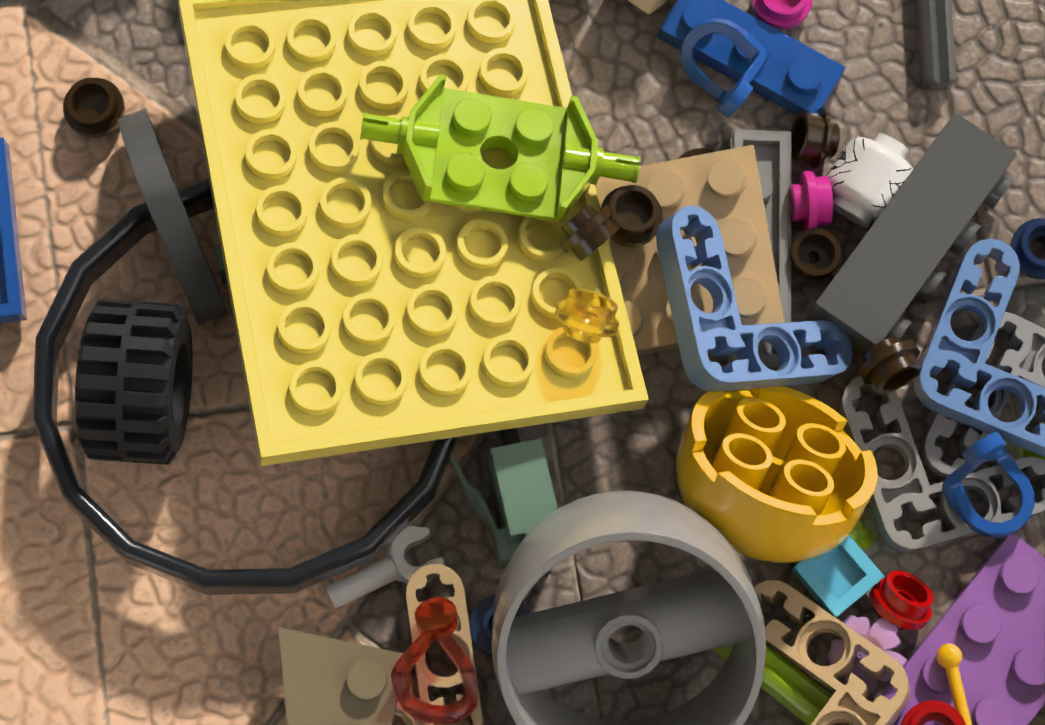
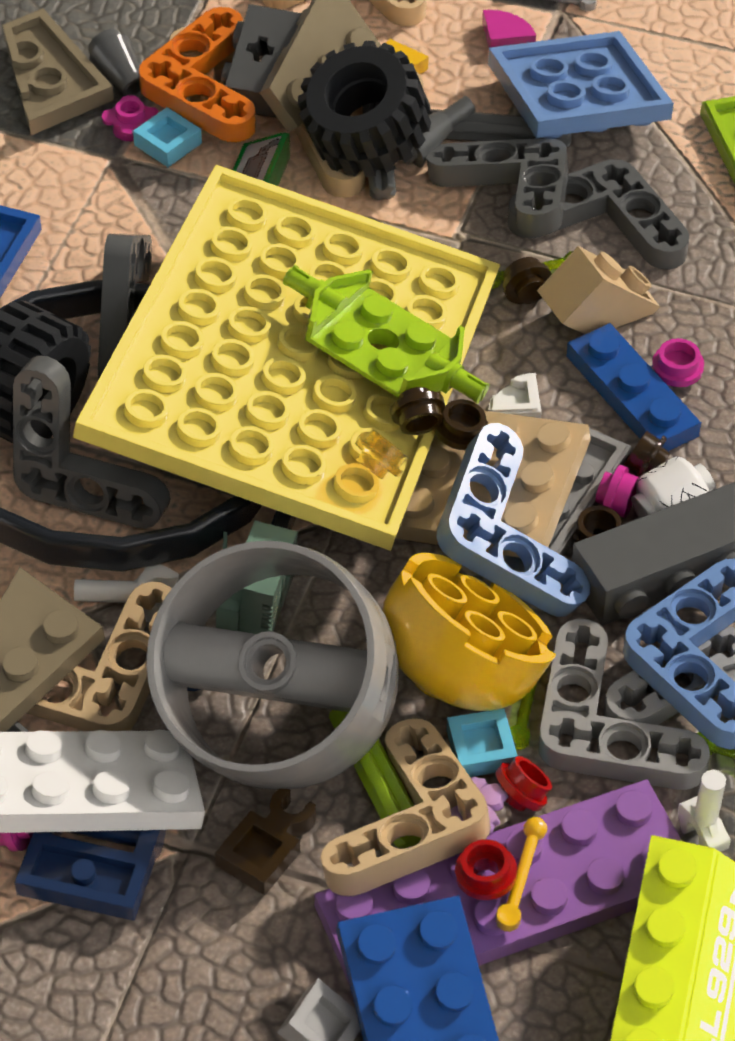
camera: 30 degrees right, 25 degrees down
dark brown plate [63,78,125,138] -> none
clear red piece [391,597,478,724] -> none
blue piece [680,18,767,118] -> none
dark brown plate [859,337,922,394] -> none
blue piece [942,432,1035,538] -> none
none -> dark grey beam [13,356,171,529]
none -> white tile [488,373,541,418]

